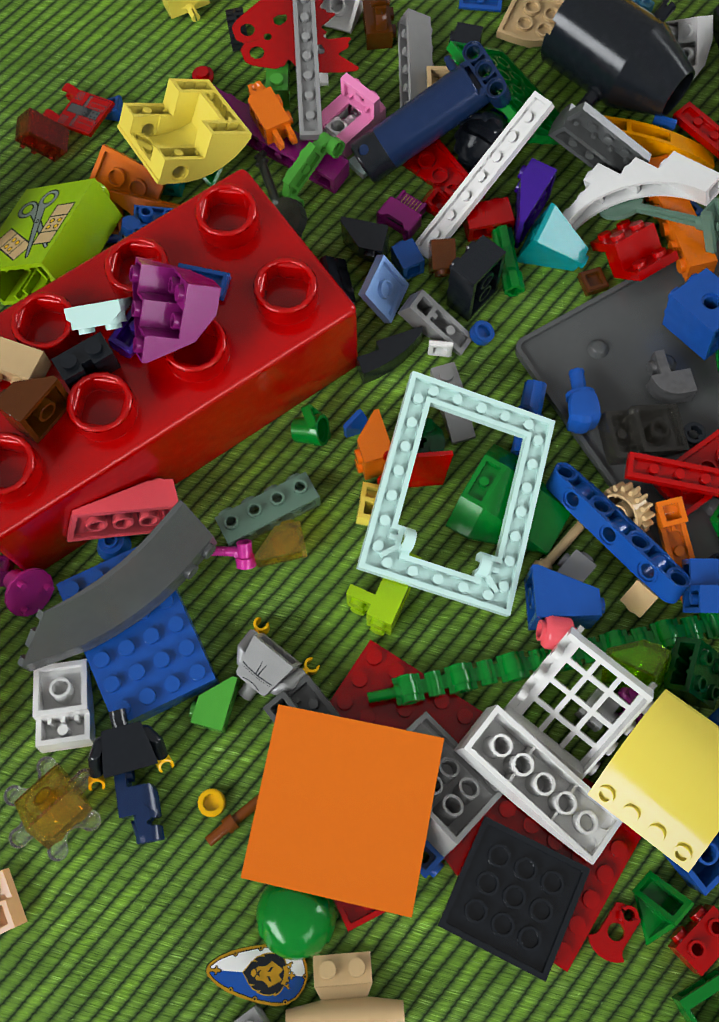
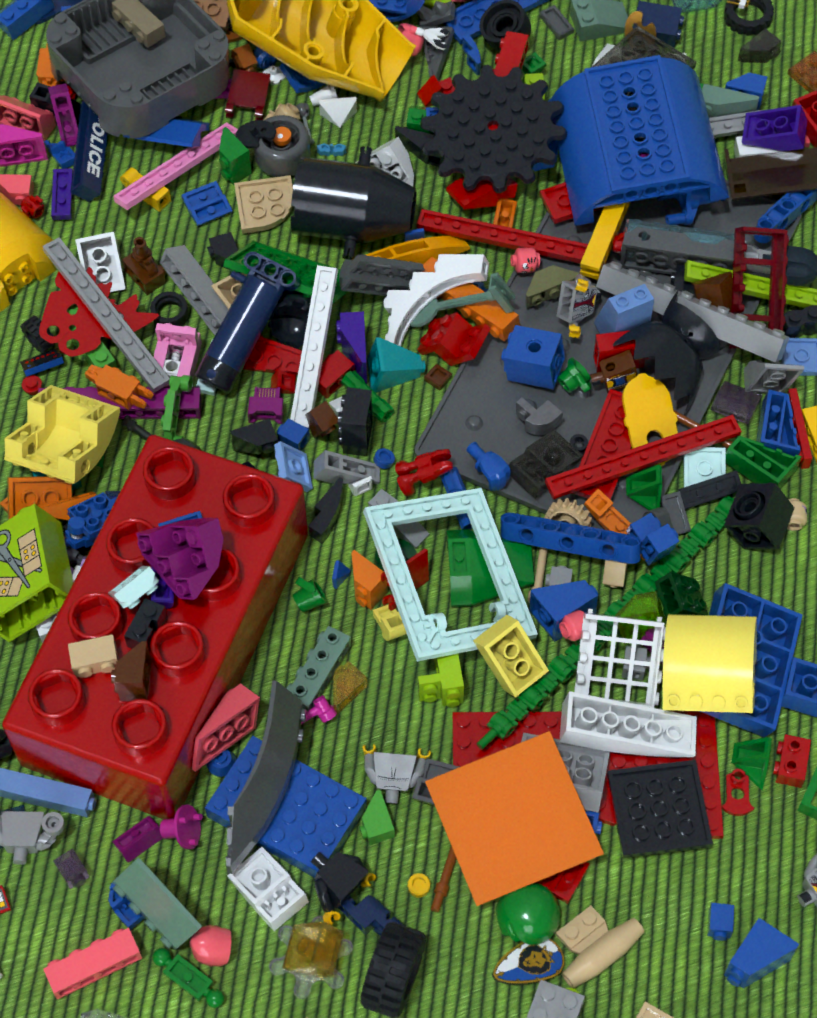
camera: 35 degrees left, 10 degrees down
none -> tile [20,348,64,377]
none -> black tyre [150,291,189,326]
none -> black tyre [360,922,426,1018]
none -> red piece [395,449,453,497]
none -> light yellow brick [473,615,549,697]

